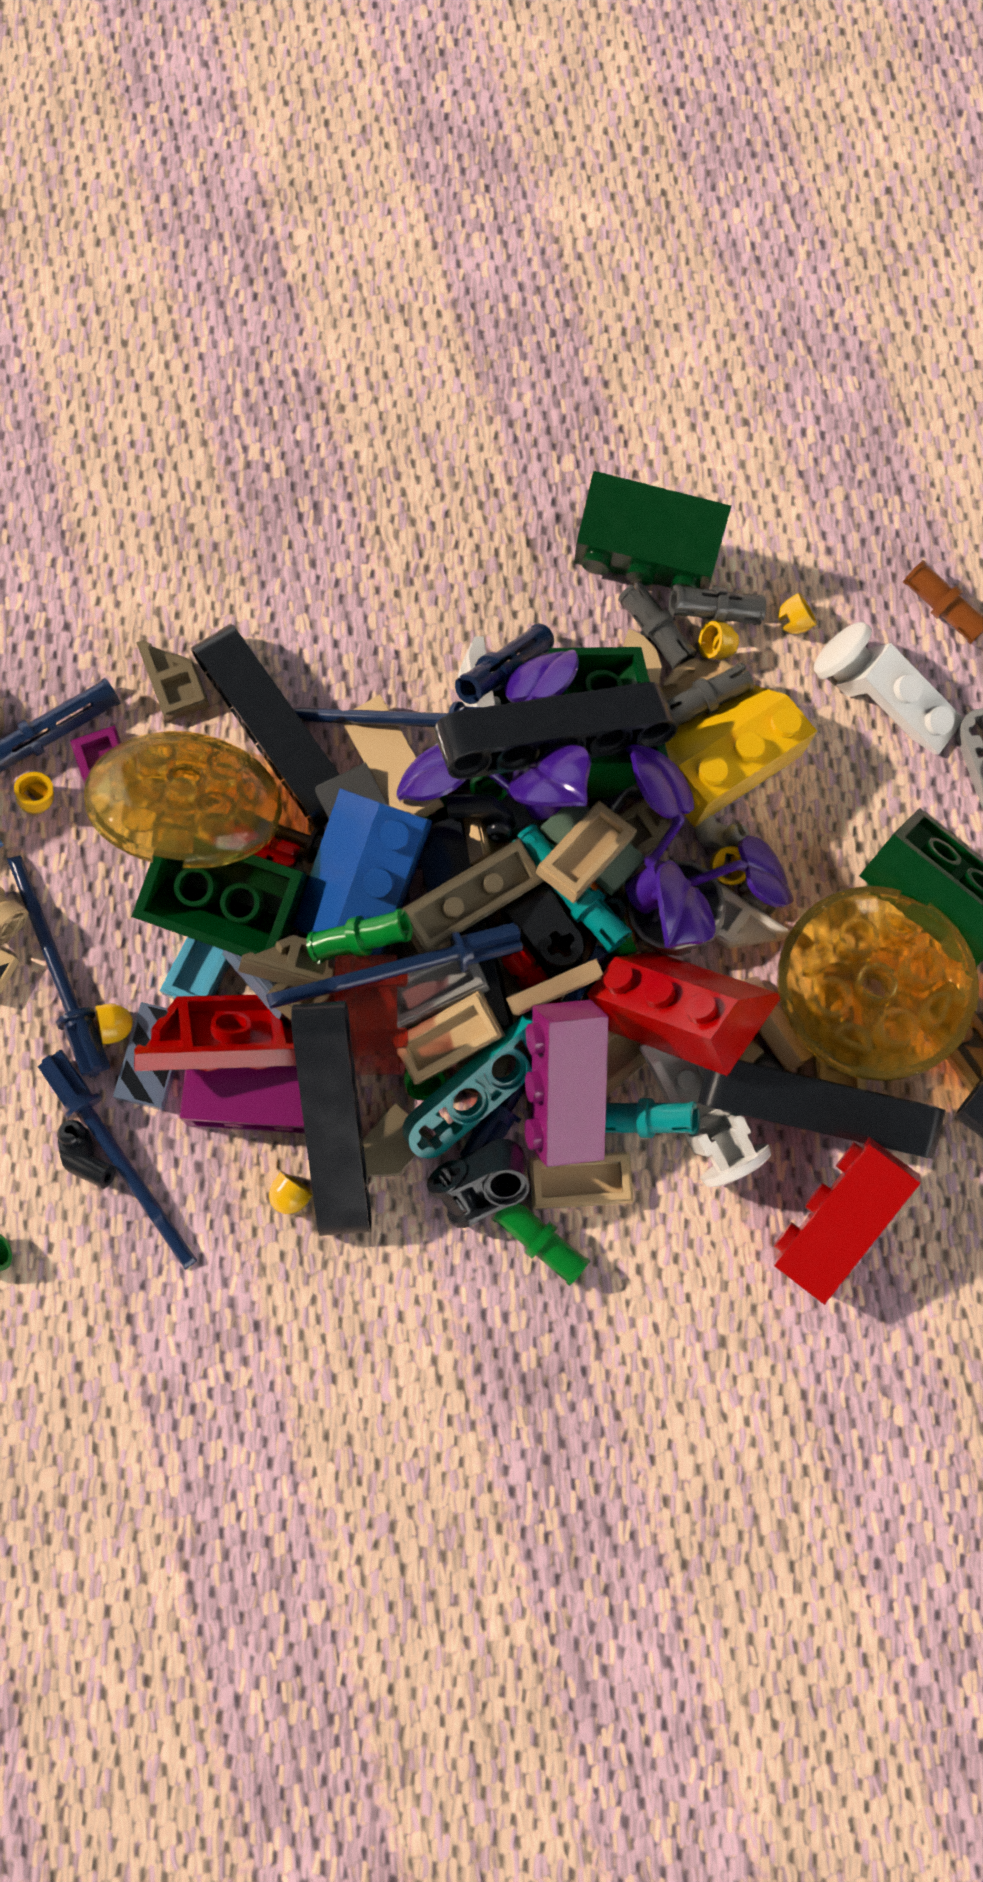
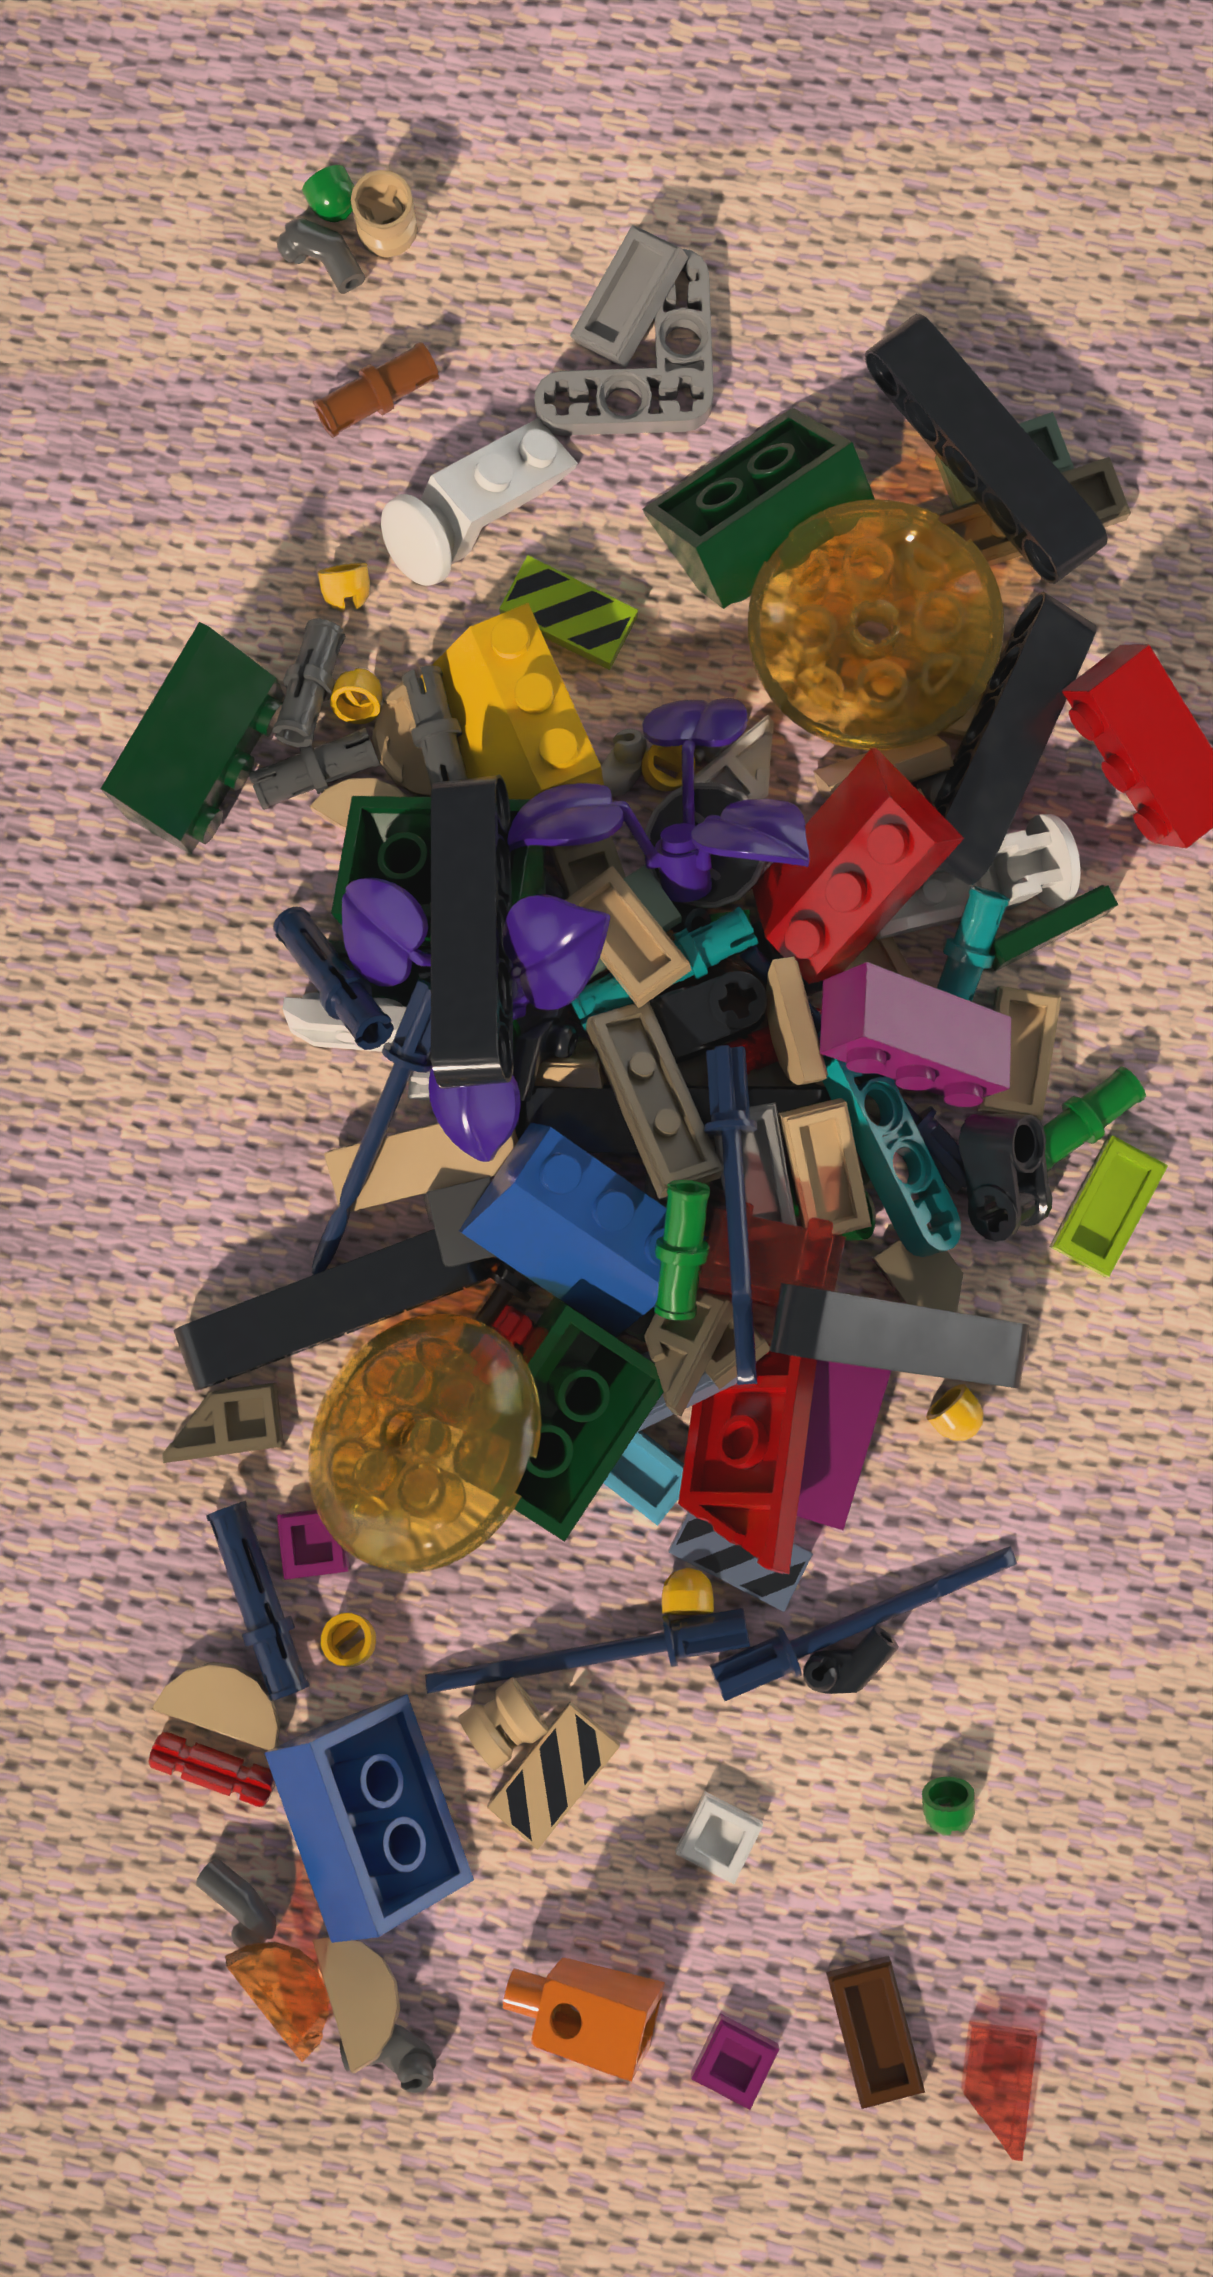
camera: 75 degrees left, 10 degrees up
none -> lime tile [499,555,638,670]
none -> dark green tile [990,885,1119,972]
none -> lime tile [1049,1135,1168,1277]

